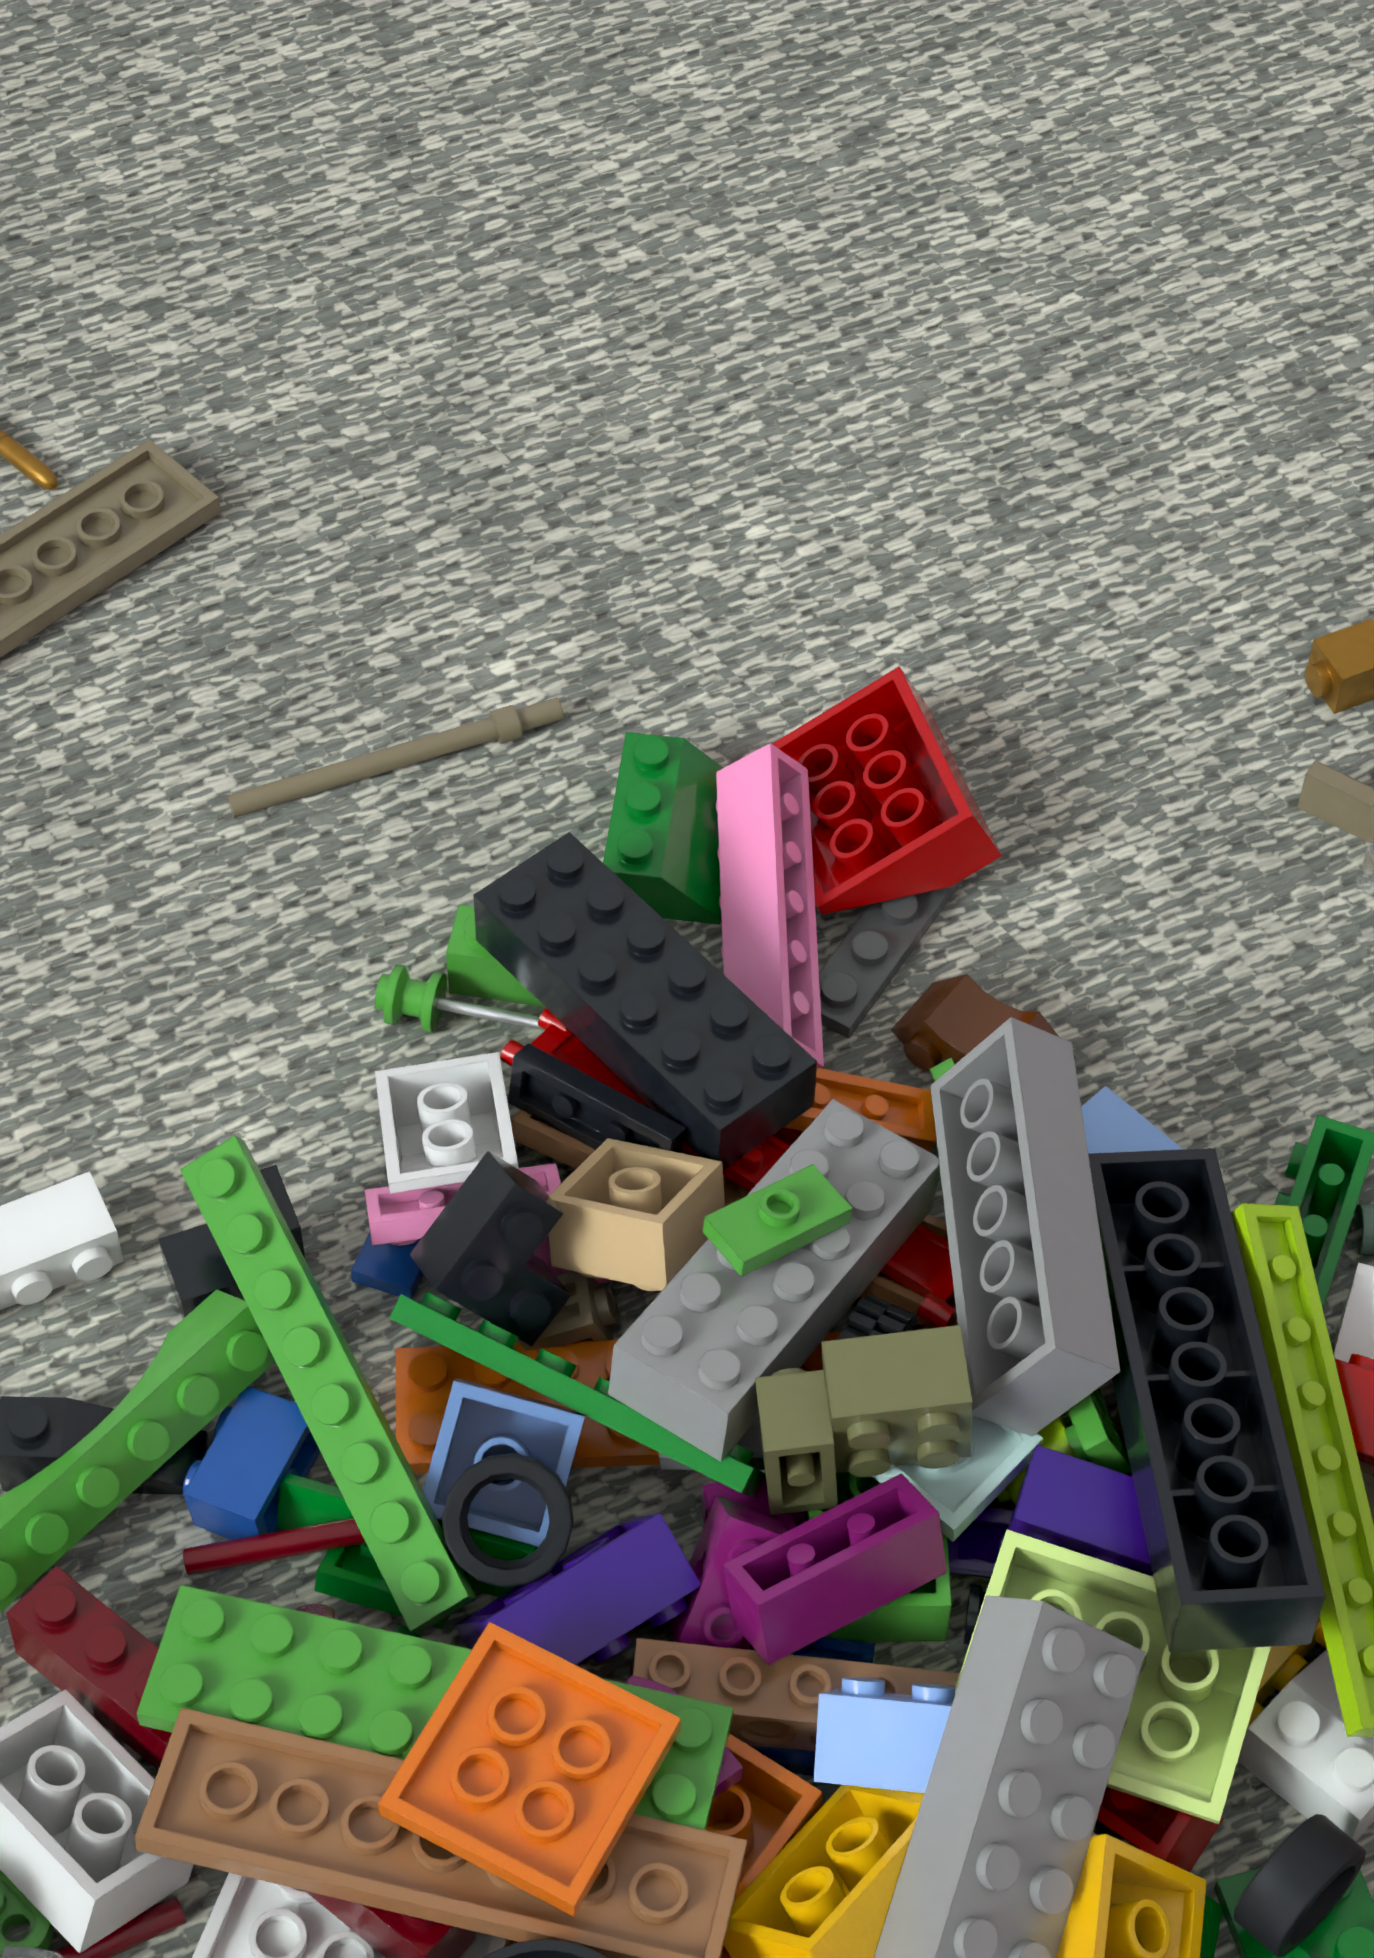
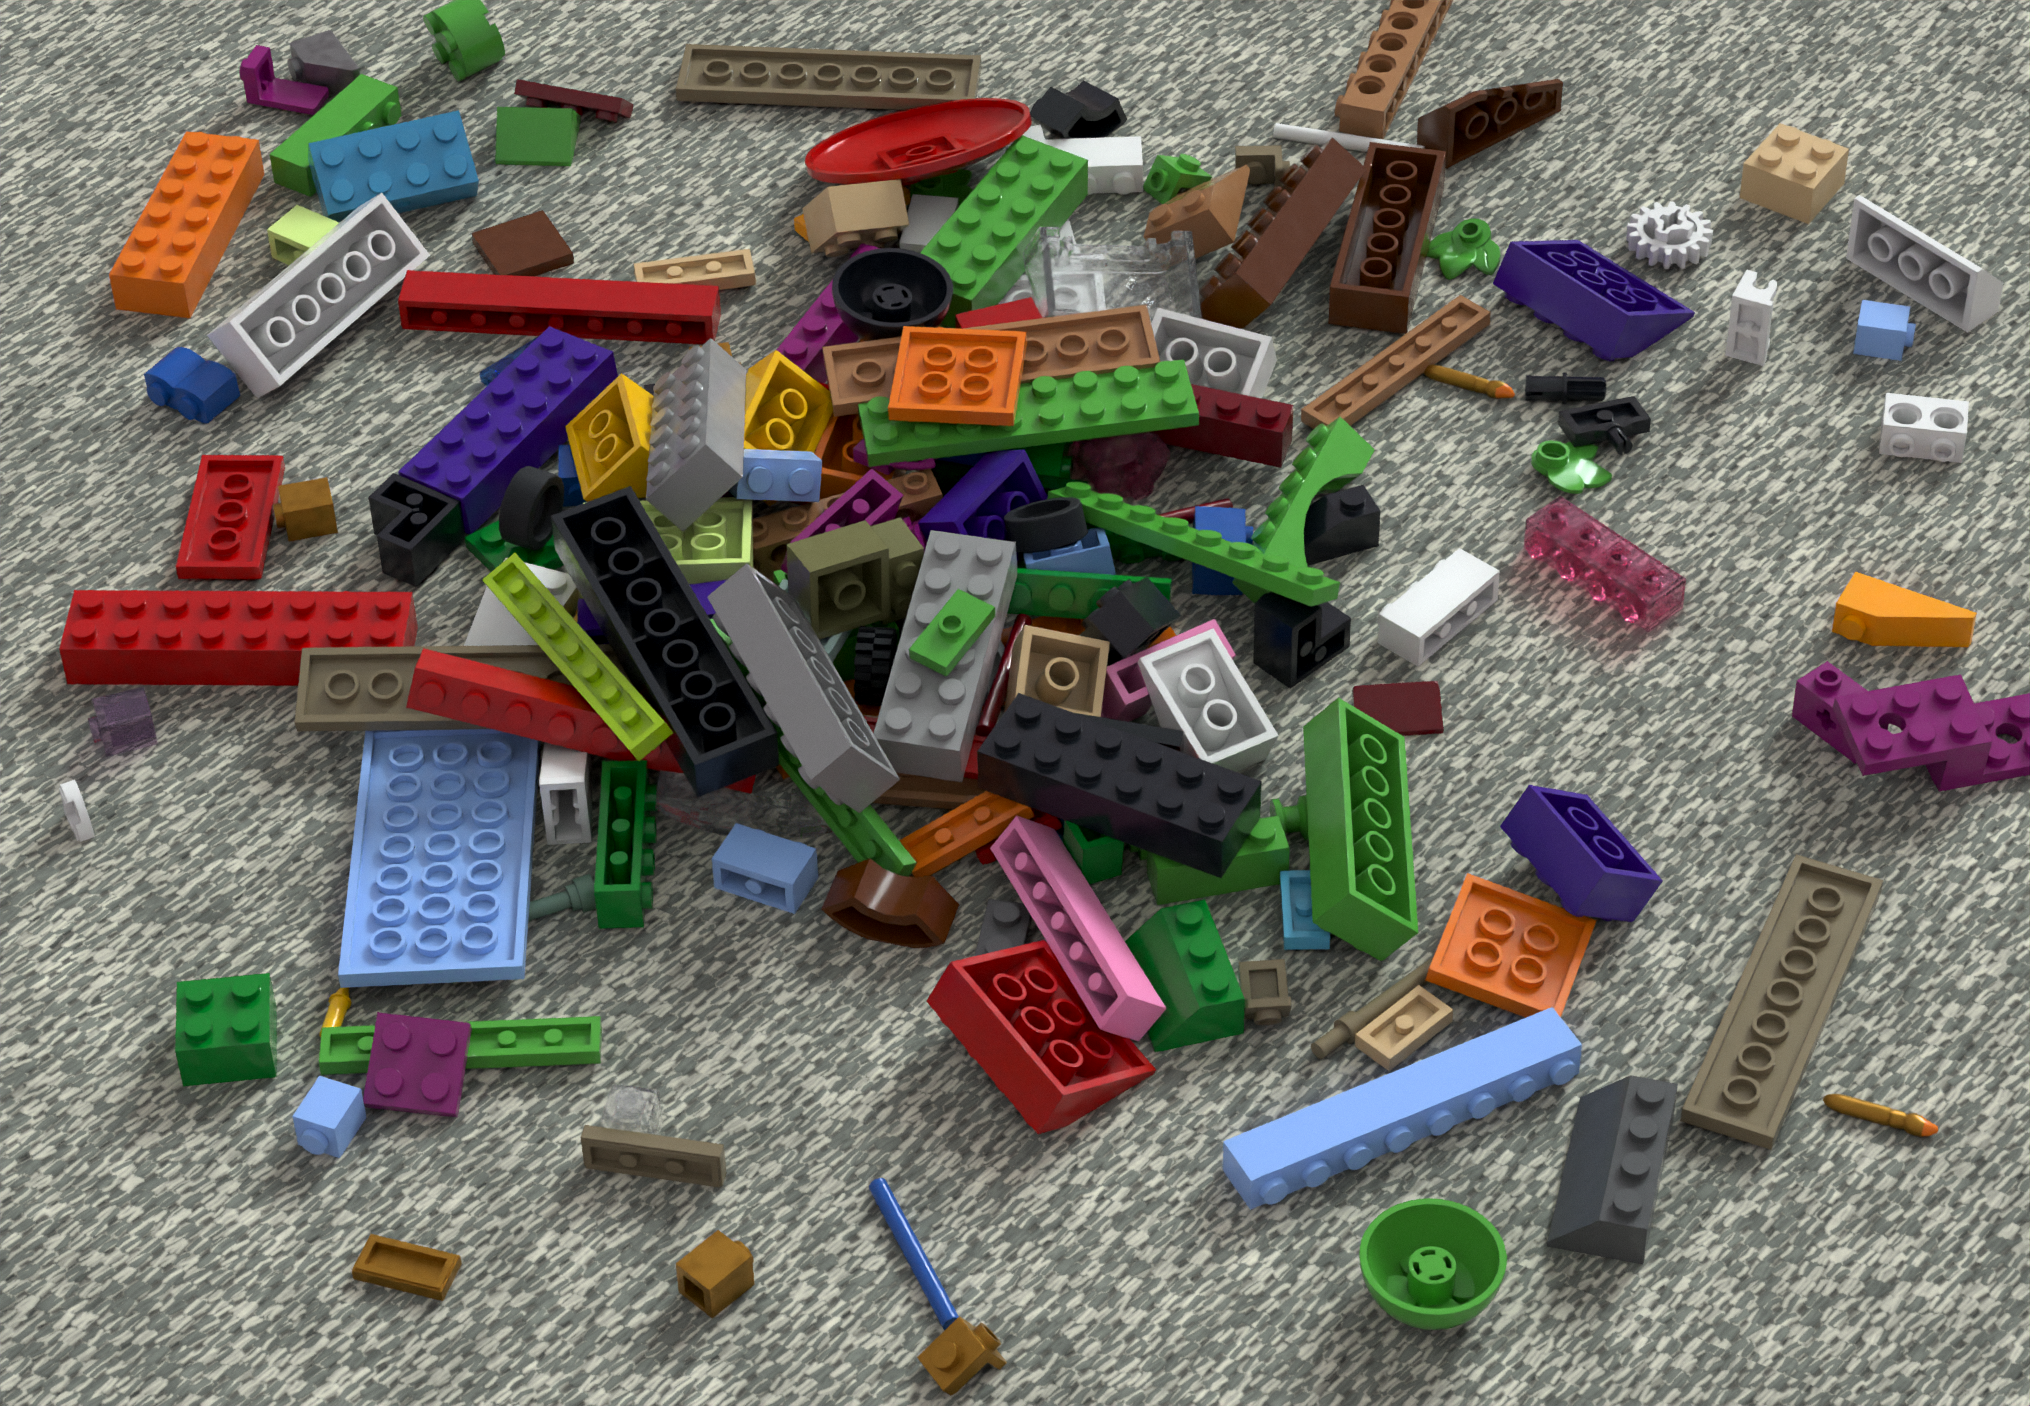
camera: 160 degrees right, 10 degrees down
none -> blue bar [869,1178,959,1330]
none -> pearl gold bracket [917,1316,1007,1396]
none -> light blue brick [1223,1007,1582,1210]
none -> dark tan bracket [1238,959,1292,1025]
none -> medium azure plate [1280,870,1330,950]
none -> bright green brick [1303,697,1418,961]
none -> dark red slope [1351,681,1444,736]
none -> tan plate [1355,985,1453,1071]
none -> bright green piece [1359,1198,1507,1330]
none -> orange plate [1425,873,1597,1018]
none -> dark purple brick [1500,785,1663,922]
none -> dark grey slope [1547,1075,1678,1265]

